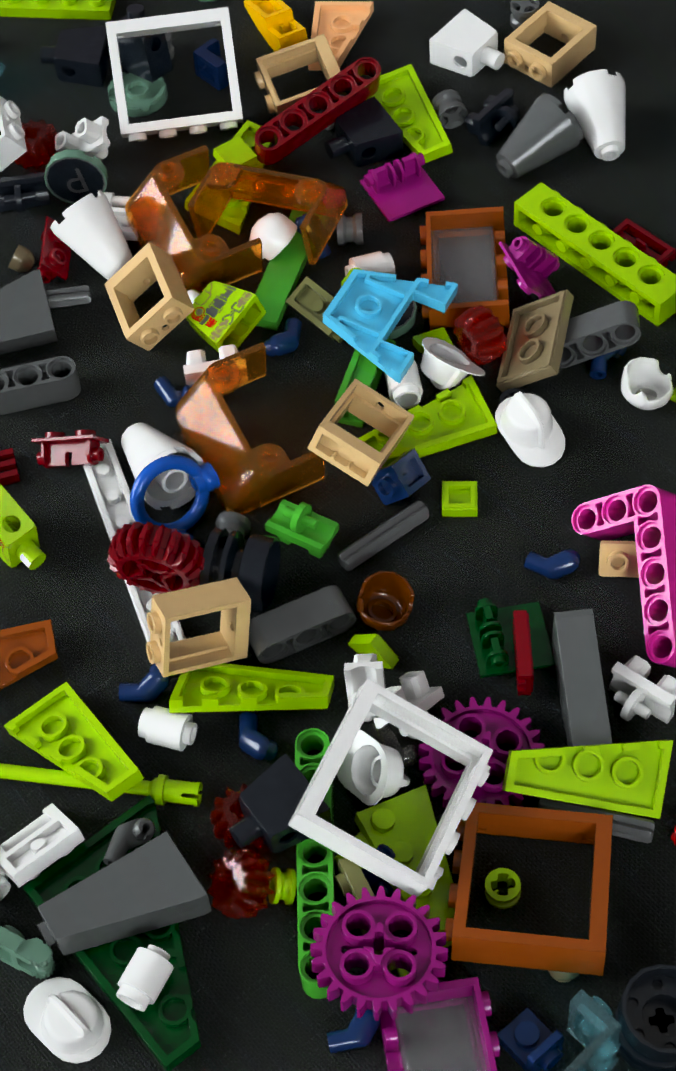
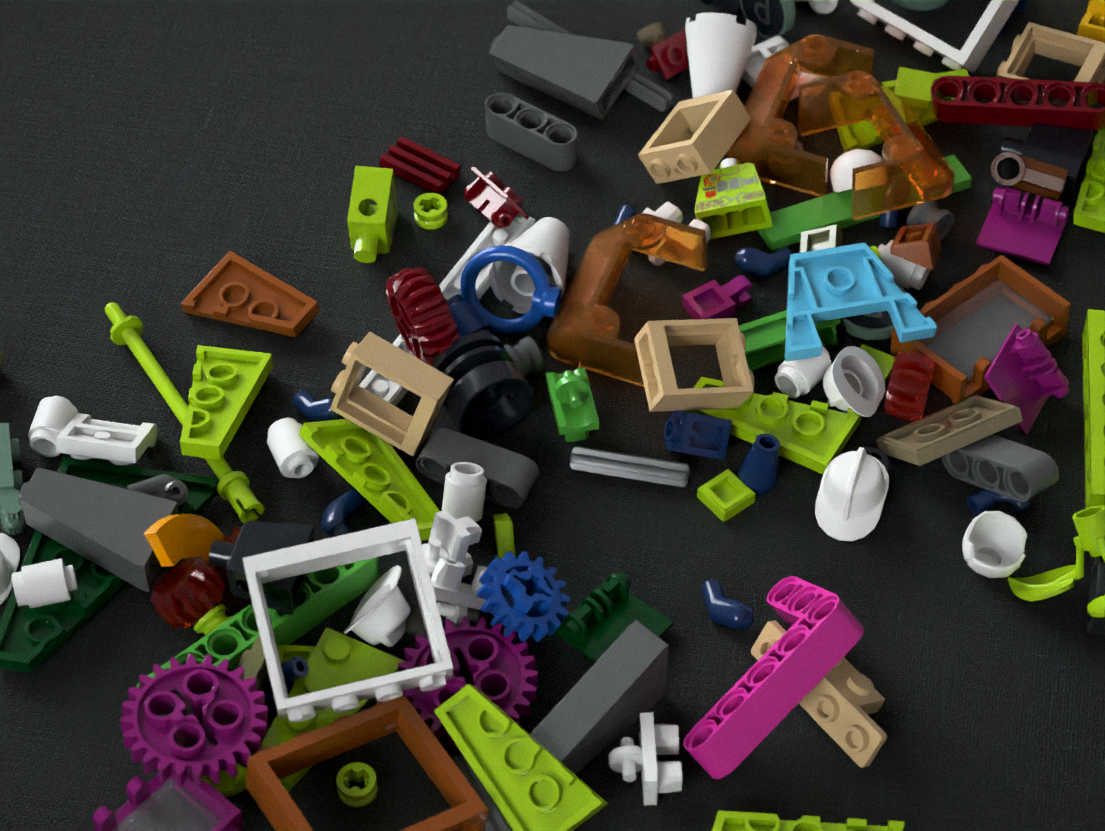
camera: 45 degrees right, 5 degrees down
dark blue arm [326,1007,381,1054] -> none
reddish brown hair [357,571,415,631] -> none
dark red tile [512,610,534,696] -> none
none -> light orange tile [144,514,228,572]
none -> lime bush [414,193,448,230]
none -> white brick [441,462,487,522]
none -> blue gear [477,551,570,642]
none -> magenta plate [682,275,752,319]
none -> dark blue cone [738,434,780,494]
none -> dark orange slope [890,223,941,269]
none -> reddish brown piece [991,152,1069,202]

